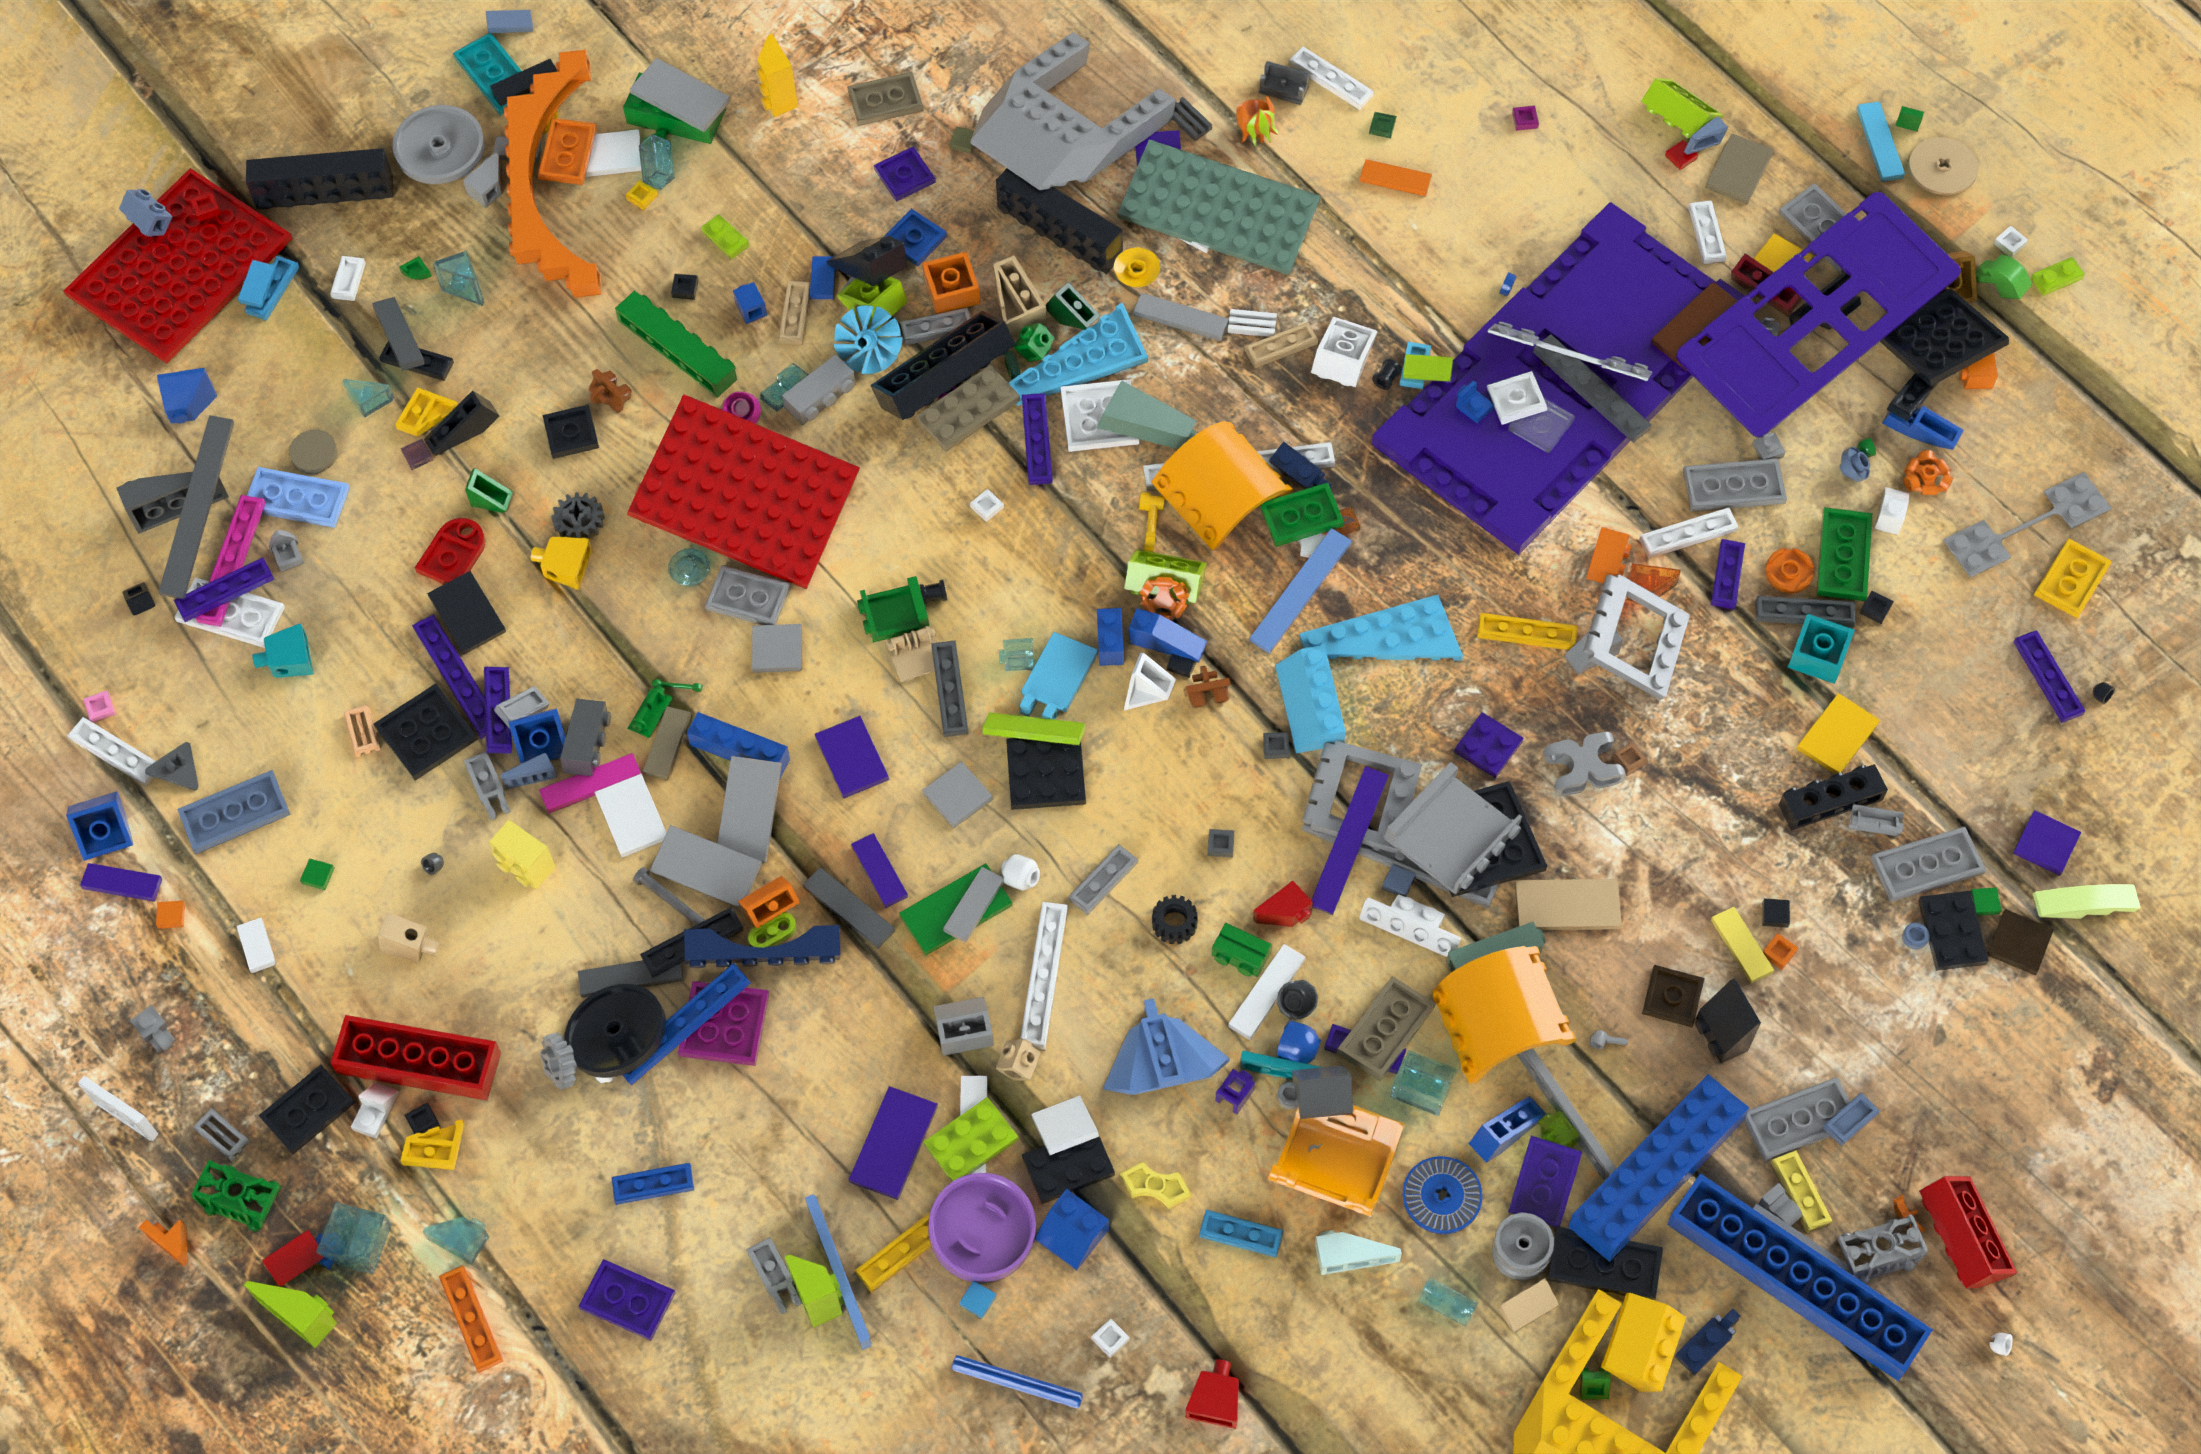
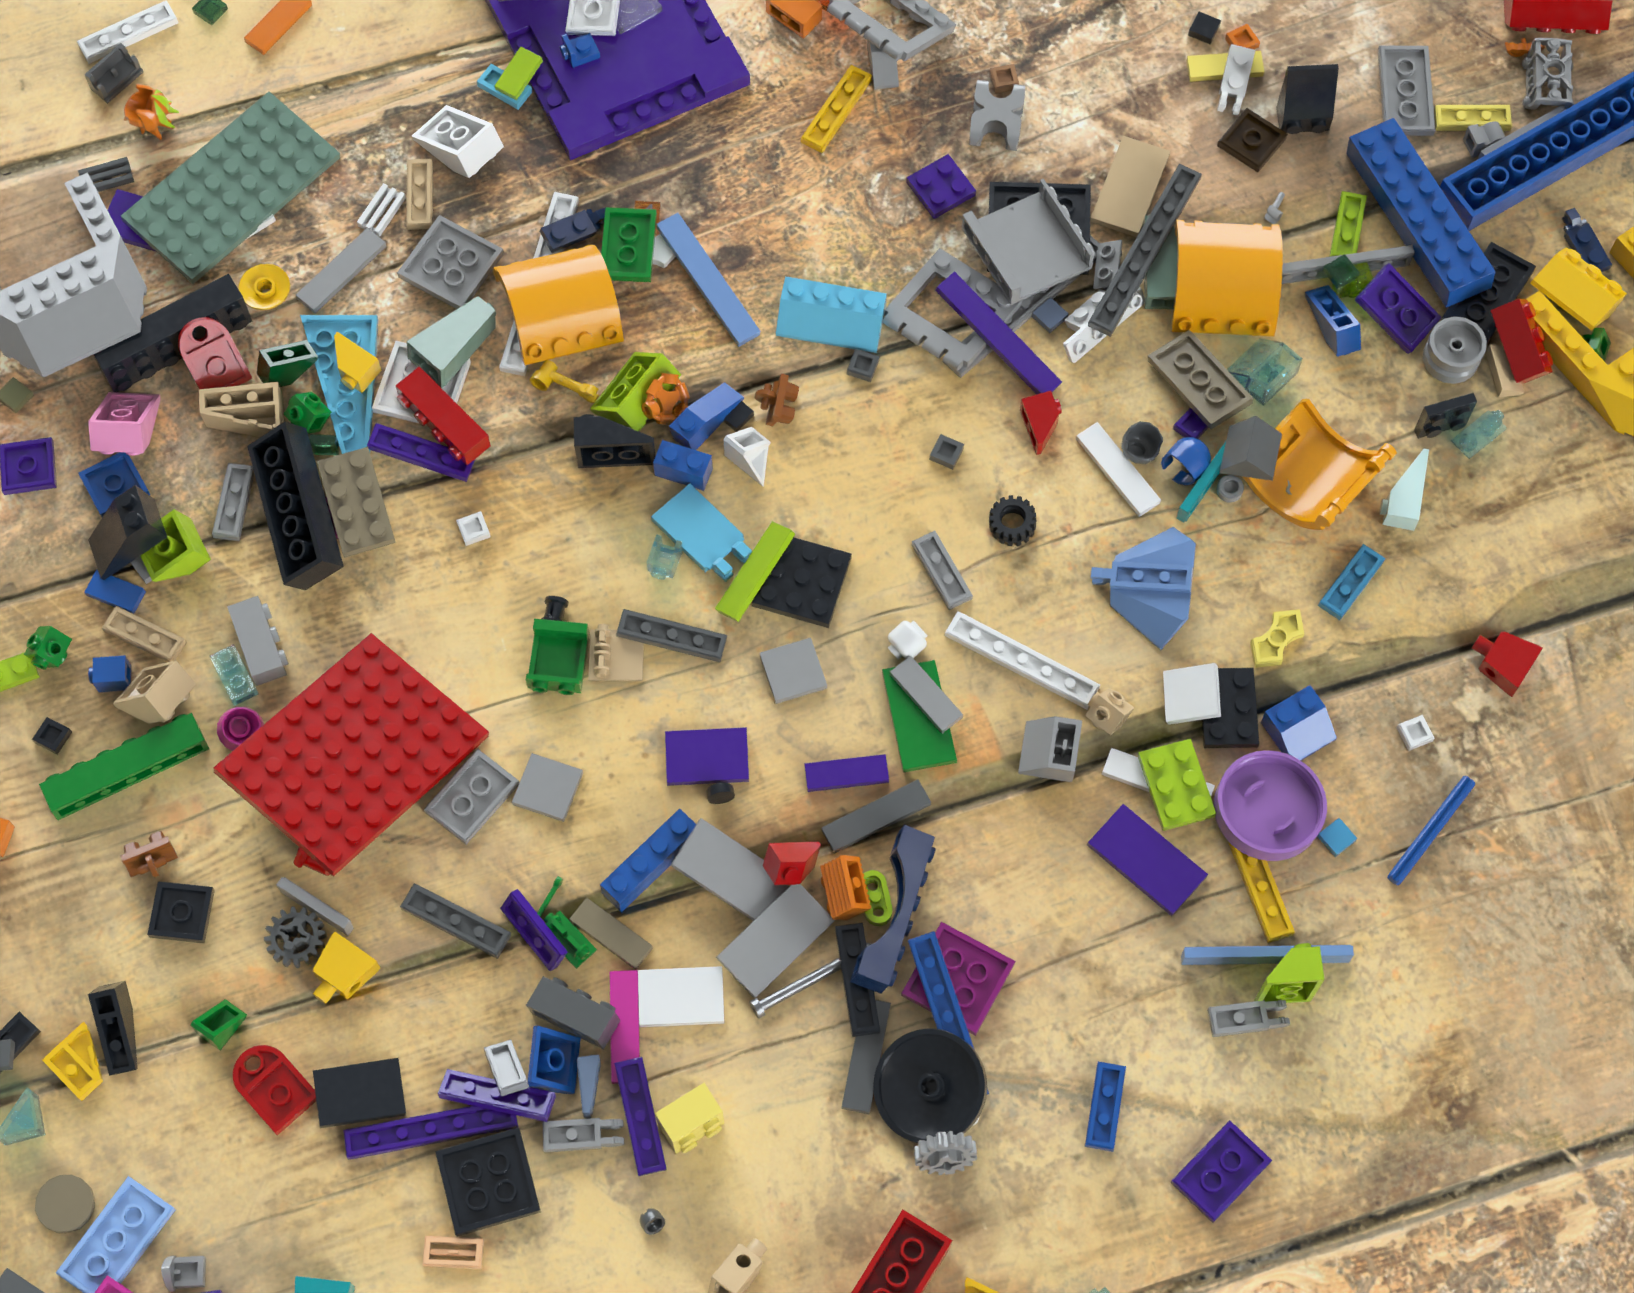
camera: 70 degrees left, 5 degrees up
tile [400,439,433,470] -> none
clear light blue hat [668,548,710,588] -> none
medium azure piece [834,305,902,374] -> none
orange brick [922,251,980,314] -> none
green brick [1212,923,1272,977] -> none
dark purple window [1215,1069,1255,1115] -> none
medium azure wing [1299,595,1463,661] -> none
black bush [1372,359,1402,390] -> none
piece [1402,1156,1483,1234] -> none
sand blue tile [1822,1093,1880,1147] -> none
none -> green brick [24,626,72,670]
none -> bright pink slope [88,392,160,456]
none -> tan slope [113,660,196,724]
none -> tile [178,317,253,390]
none -> light grey tile [276,877,354,936]
none -> yellow slope [334,332,382,393]
none -> red brick [395,366,491,465]
none -> light grey plate [397,215,504,309]
none -> dark grey tile [400,883,511,959]
none -> dark purple tile [500,889,568,971]
none -> black slope [574,414,656,468]
none -> dark purple tile [614,1057,667,1176]
none -> black tile [706,782,735,804]
none -> red slope [763,842,821,885]
none -> dark grey tile [1088,164,1202,337]
none -> light grey hinge [1093,240,1122,291]
none -> white hinge [1217,44,1255,116]
none -> clear green tile [1323,254,1360,289]
none -> lime tile [1329,191,1367,257]
none -> black plate [1414,393,1477,439]
none -> red brick [1491,298,1553,384]

